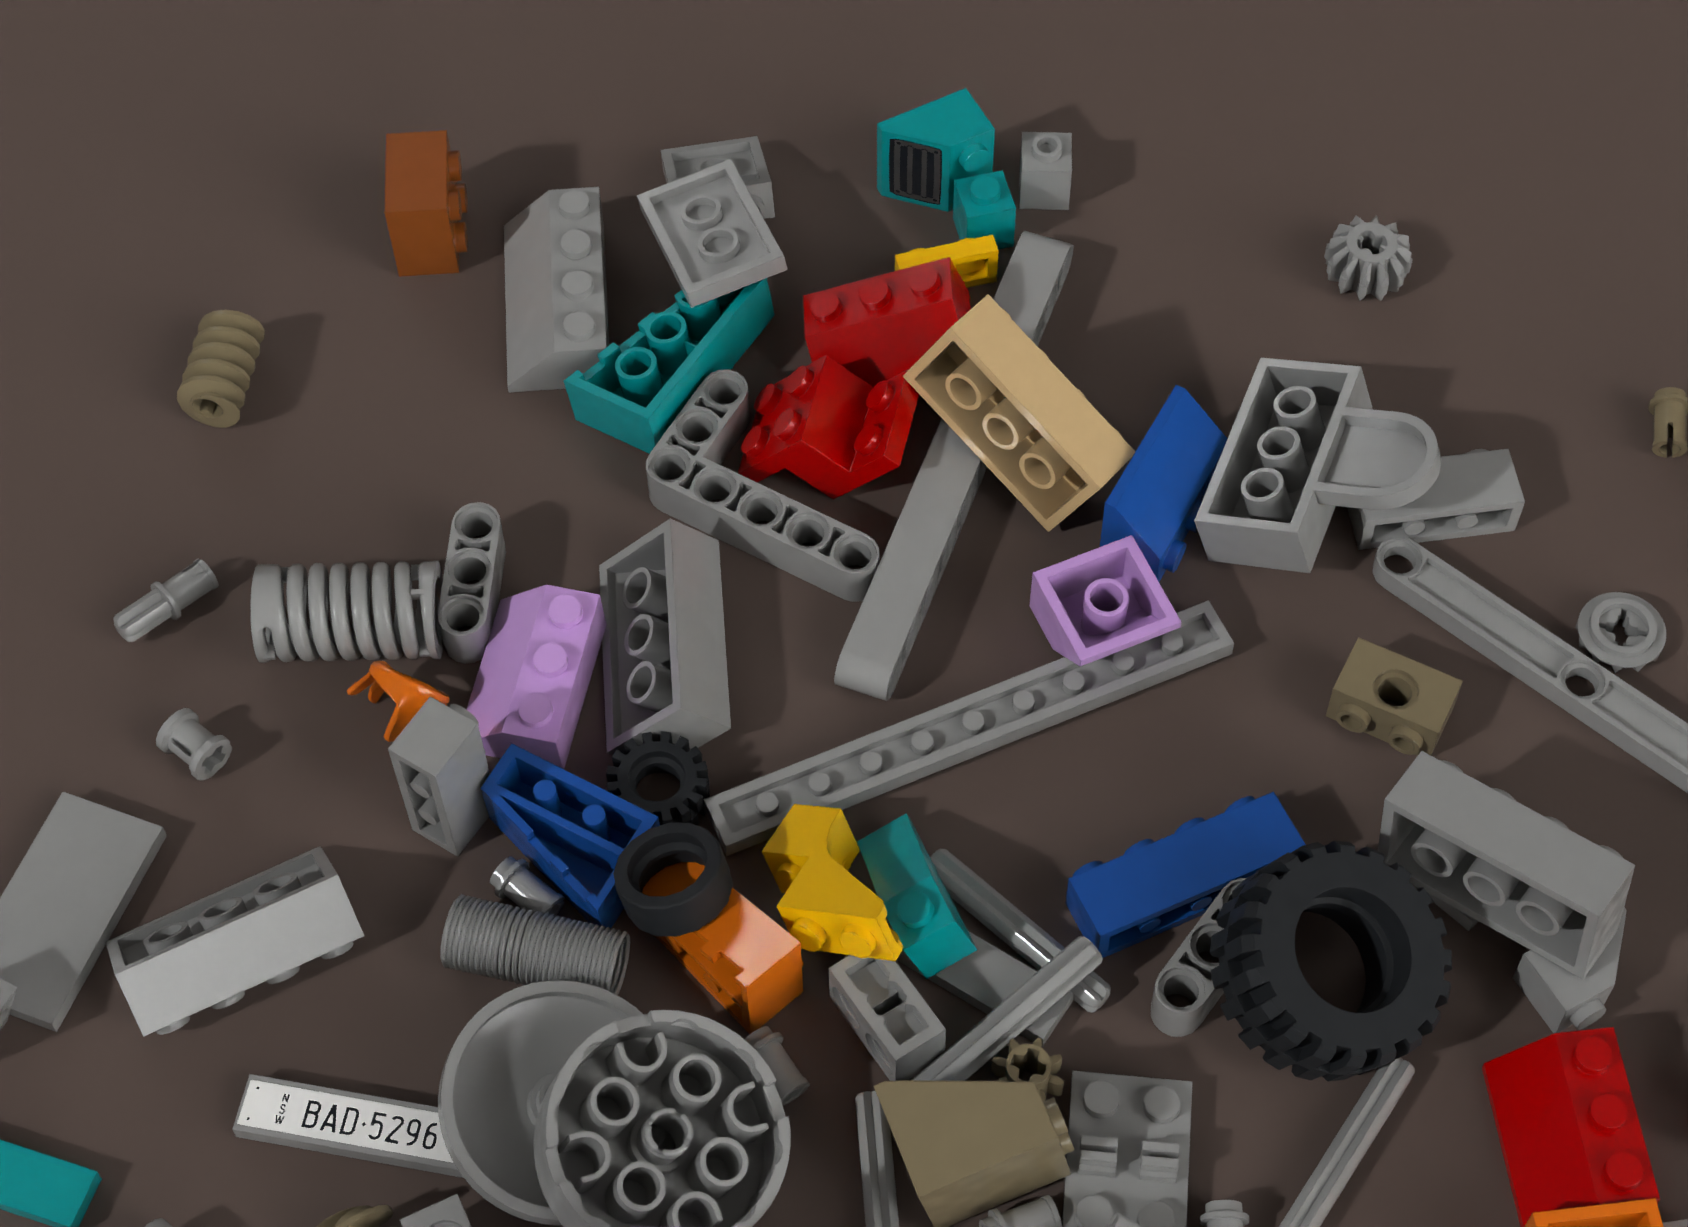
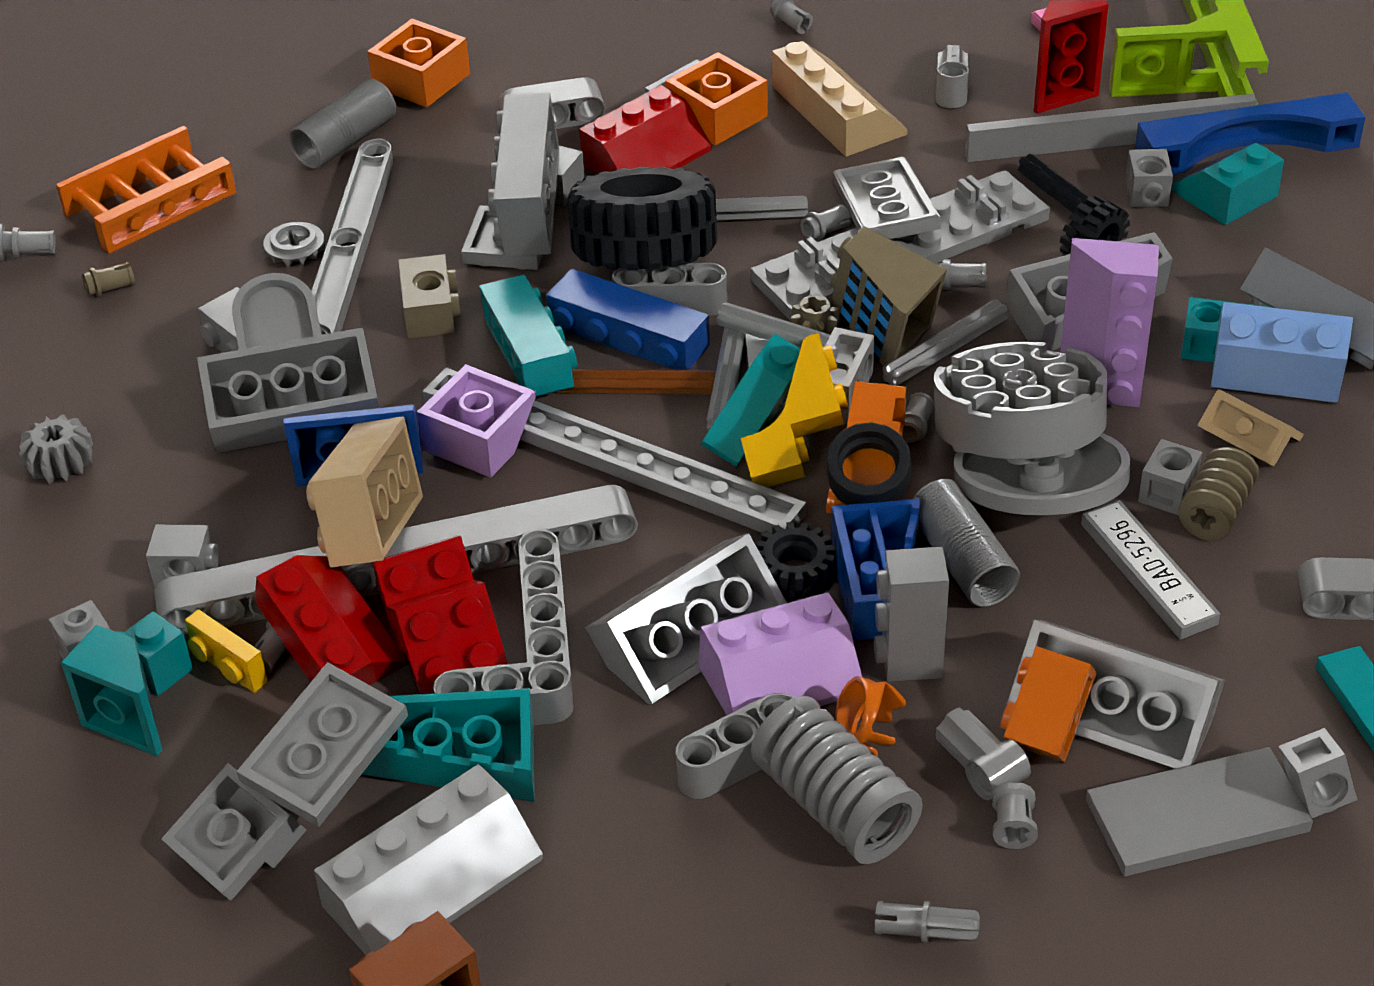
camera: 125 degrees left, 15 degrees down
none -> light grey brick [146,524,219,587]
none -> teal brick [479,275,578,396]
none -> dark orange axle [556,369,715,394]
none -> light grey piece [936,707,1031,800]
none -> orange brick [1000,646,1097,763]

